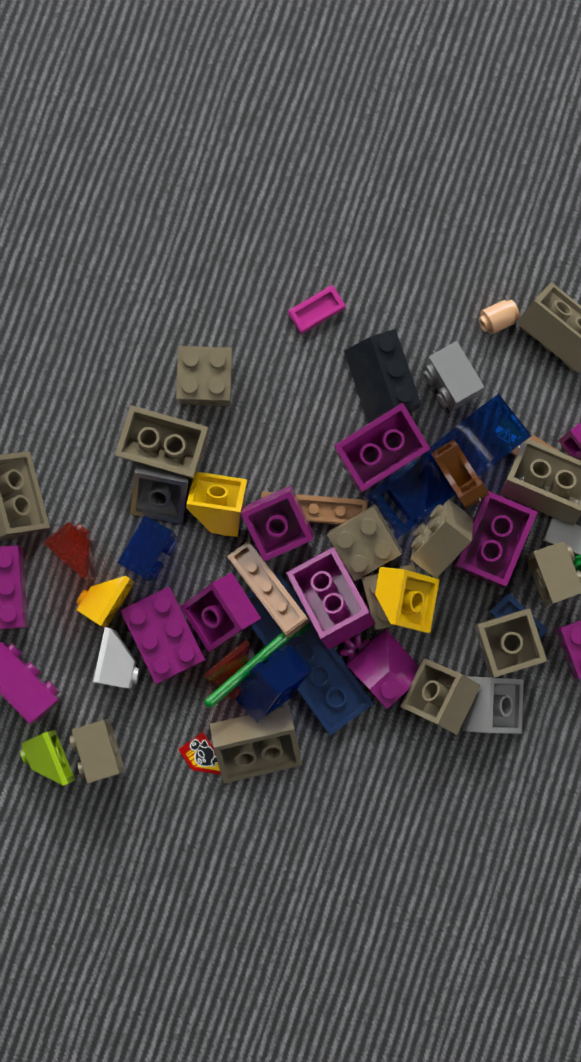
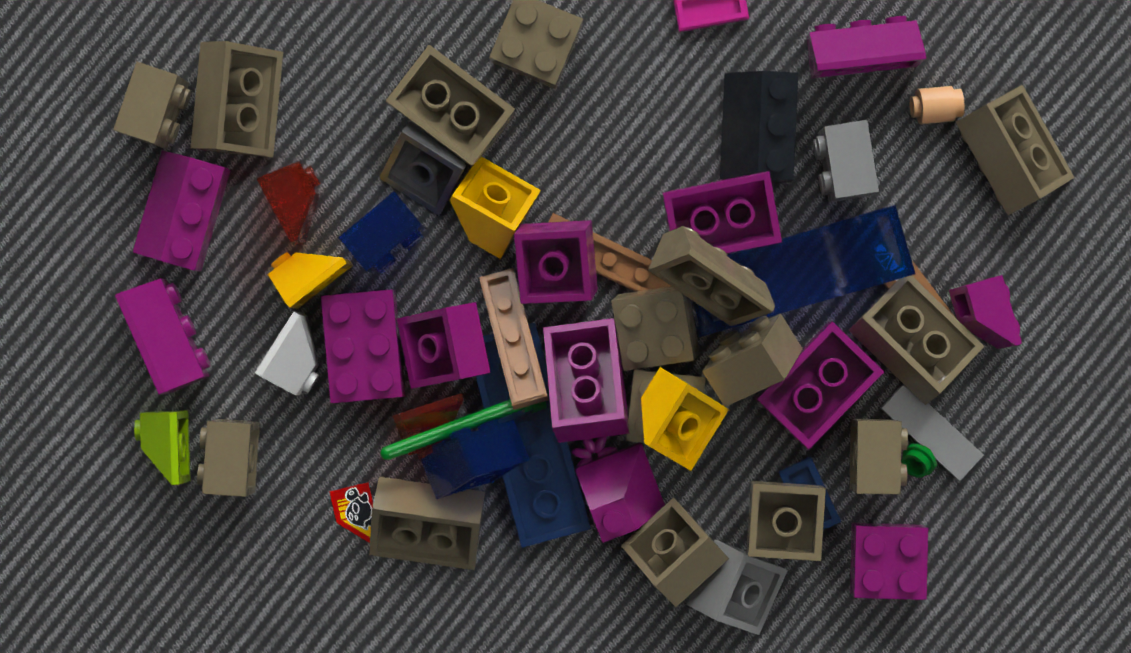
camera: 25 degrees right, 5 degrees up
reddish brown arch [431,439,489,509] -> none
none -> dark tan slope [648,226,775,326]
none -> magenta slope [806,16,926,79]

